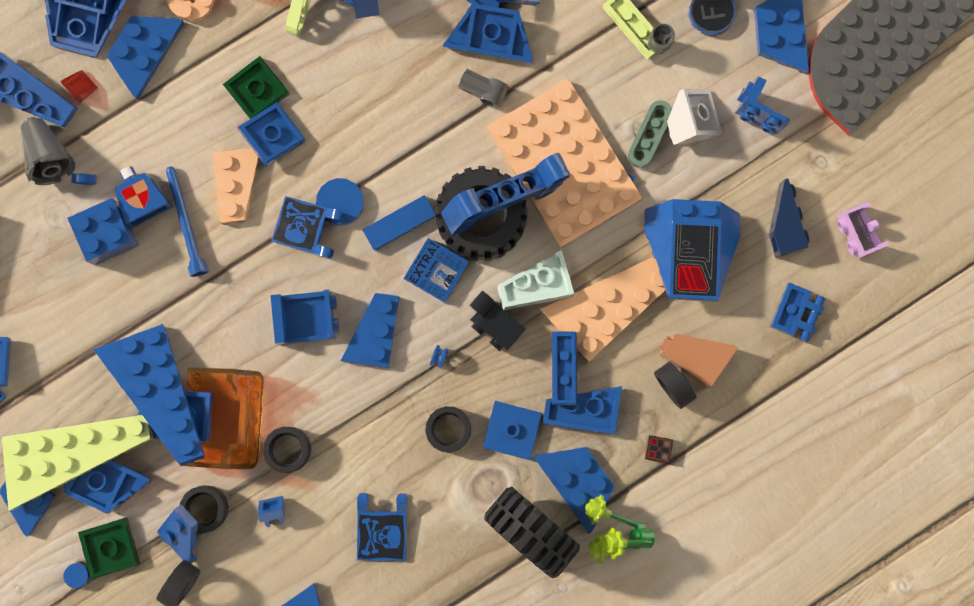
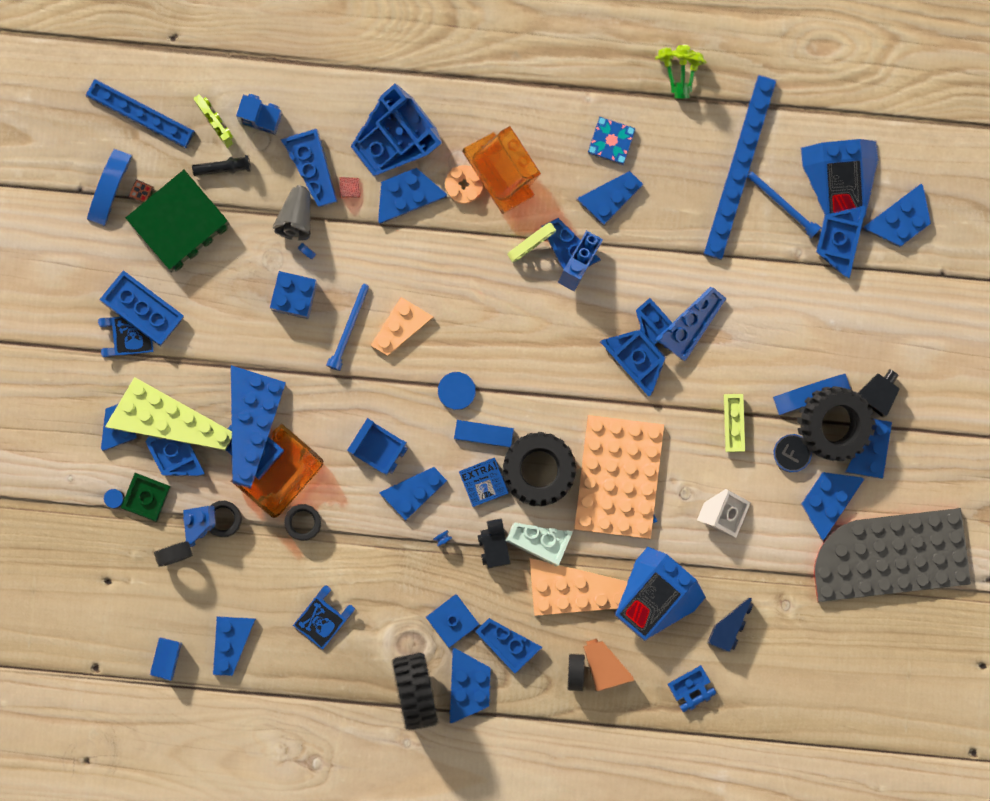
camera: 35 degrees right, 0 degrees up
blue torso [115,166,173,228] -> none
dark green tile [223,56,290,119] -> none
blue tile [238,102,305,167] -> none
blue tile [257,496,285,527] -> none
flag [271,196,345,259] -> none
black tyre [425,406,471,453] -> none
blue beam [441,153,571,235] -> none
dark grey piece [458,69,509,109] -> none
blue tile [552,331,577,405] -> none
lime plant [585,495,655,564] -> none
sand green plate [628,100,672,168] -> none
tile [644,435,673,463] -> none
dark grey wheel [648,24,675,54] -> none
blue bracket [735,76,790,134] -> none
lavender window [837,201,889,259] -> none

